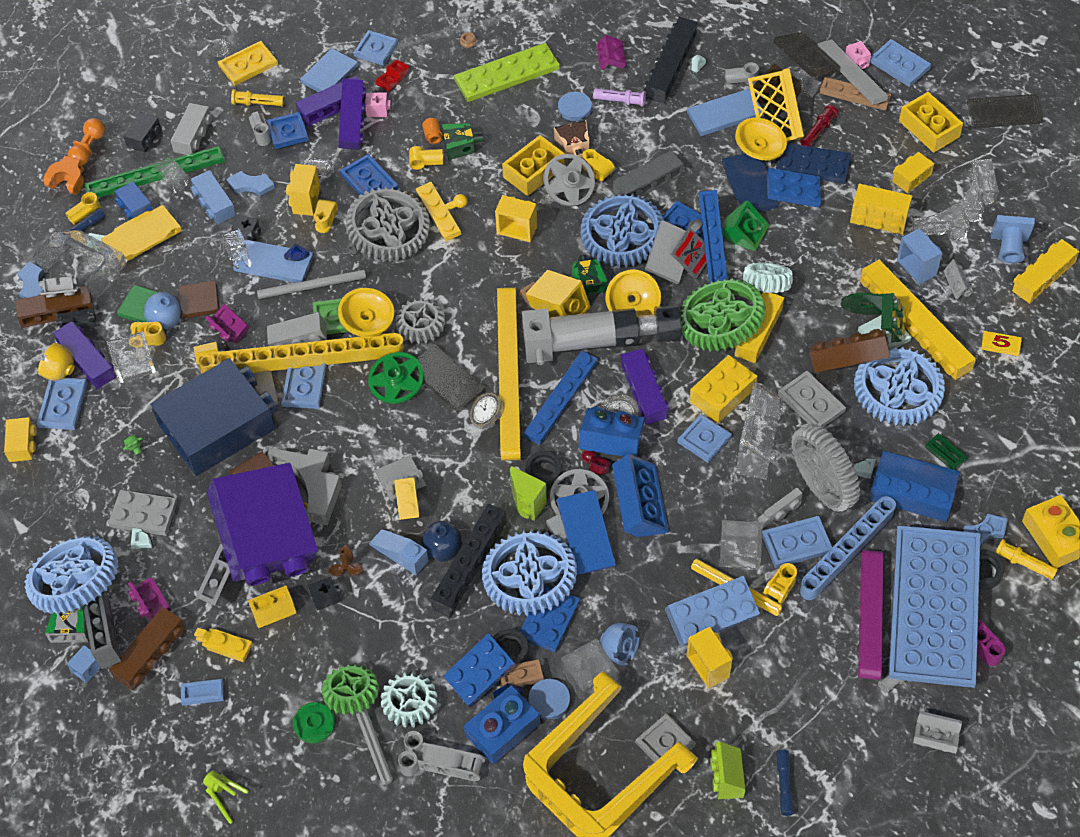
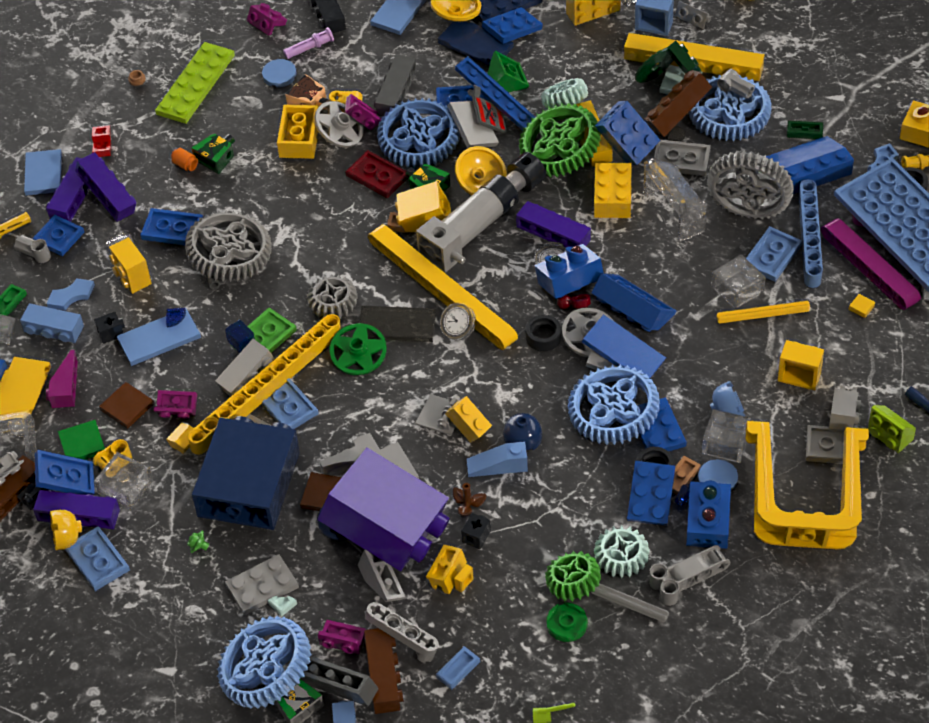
camera: 40 degrees left, 5 degrees down
yellow brick [4,417,37,462] -> none
medium blue cylinder [144,292,181,330] -> none
yellow hinge [194,628,253,662] -> none
clear hinge [223,229,252,269] -> none
light grey piece [257,270,366,299] -> none
yellow piece [313,199,338,233] -> none
yellow dish [338,288,394,337] -> none
medium blue tile [353,30,398,66] -> none
bright pink brick [365,93,391,117] -> none
yellow piece [409,146,443,170] -> none
yellow plate [415,182,467,242] -> none
black brick [430,503,507,618] -> none
yellow piece [495,195,537,242] -> none
lime slope [510,466,547,521] -> none
blue plate [523,351,598,445] -> none
medium blue piece [665,576,760,647] -> none
medium blue tile [677,414,732,463] -> none
light grey hinge [757,488,802,529] -> none
yellow piece [763,563,797,604] -> none
yellow tile [981,331,1022,356] -> none
none -> blue plate [35,450,95,495]
none -> magenta slope [46,350,78,408]
none -> clear blue brick [225,320,255,353]
none -> magenta bracket [345,94,381,130]
none -> dark red tile [345,150,408,198]
none -> light grey beam [365,602,439,663]
none -> yellow tile [454,564,474,592]
none -> blue piece [595,101,661,165]
none -> light grey piece [717,69,755,99]
none -> light grey hinge [829,385,861,431]
none -> yellow tile [849,294,875,318]

